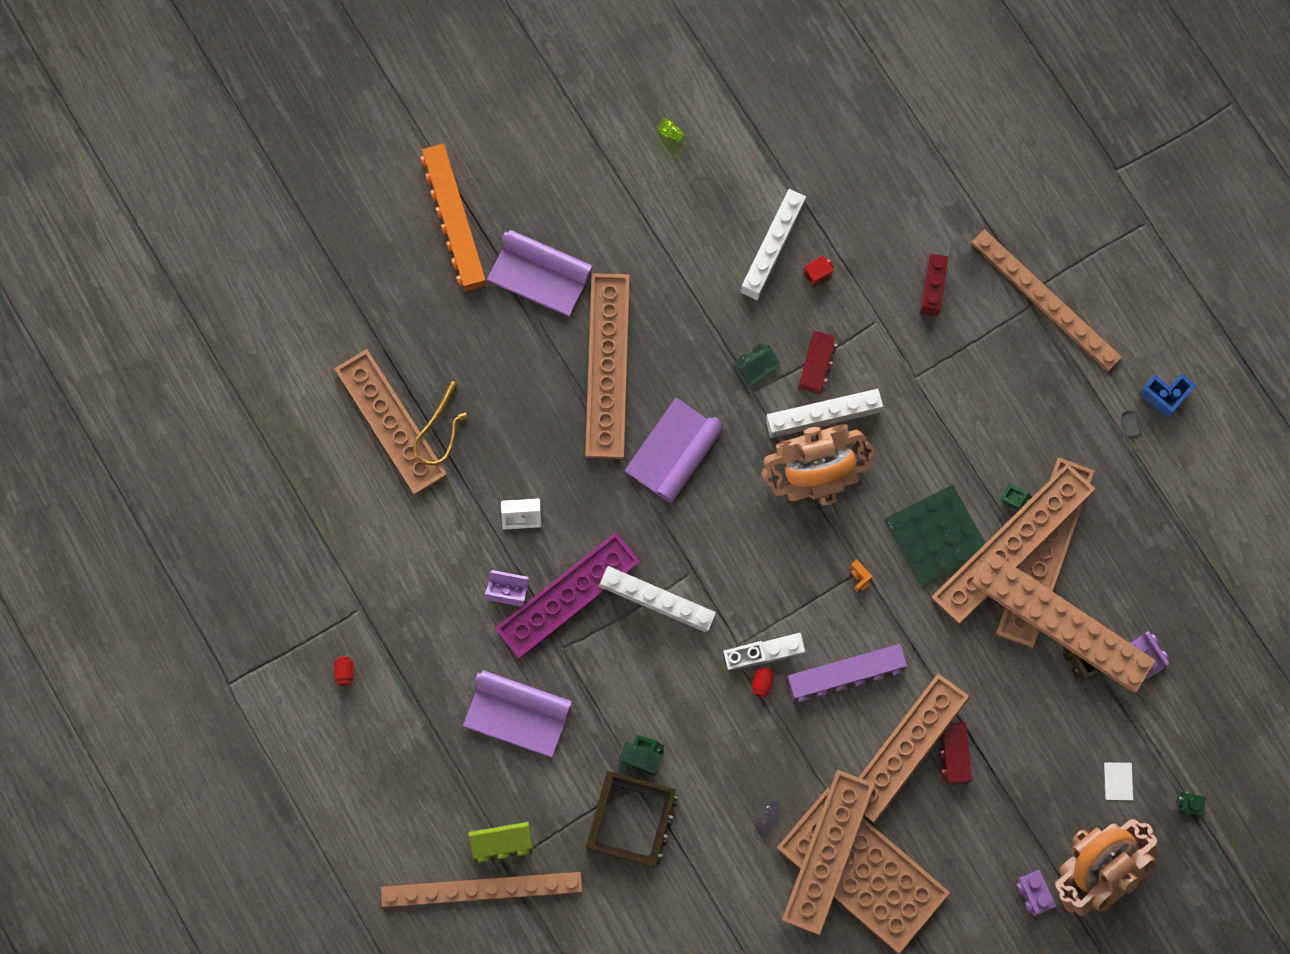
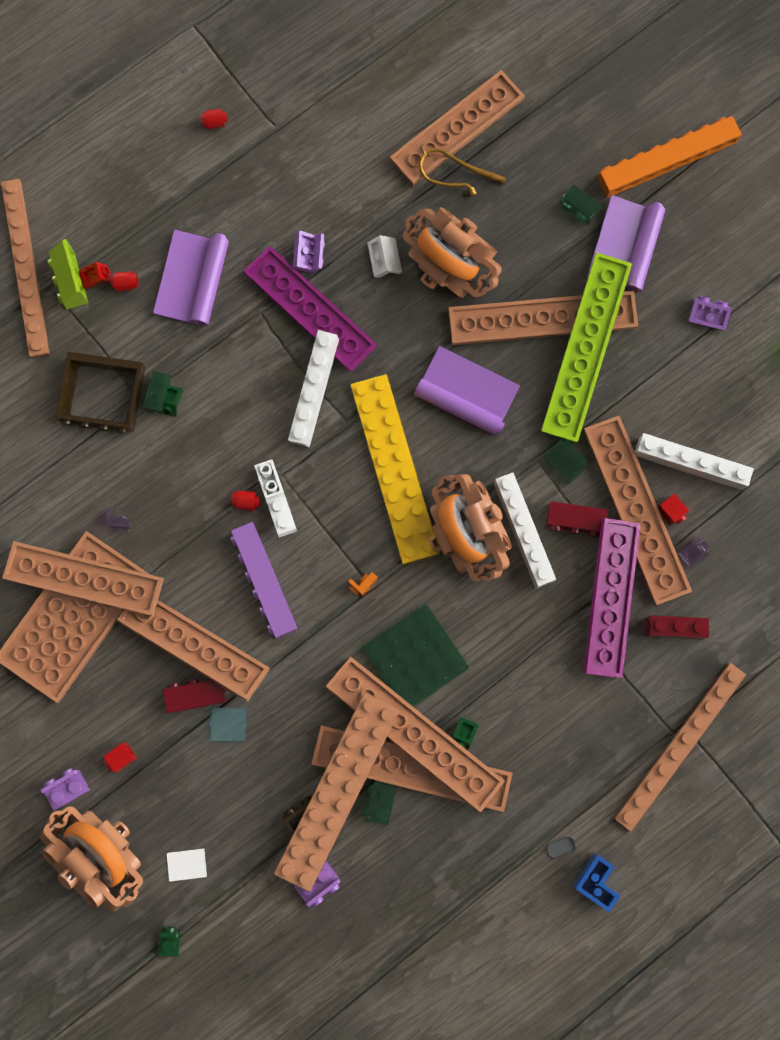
camera: 85 degrees right, 5 degrees up
none -> red bracket [79,262,111,289]
none -> red brick [103,742,138,773]
none -> red brick [110,271,139,292]
none -> clear light blue piece [209,708,248,741]
none -> yellow plate [351,374,440,564]
none -> clear green bracket [362,781,397,825]
none -> nougat piece [403,207,501,298]
none -> lime plate [541,252,632,443]
none -> clear green bracket [560,185,603,225]
none -> nougat plate [583,416,692,606]
none -> magenta plate [583,518,640,678]
none -> clear purple bracket [678,537,710,568]
none -> medium lavender bracket [688,296,732,330]

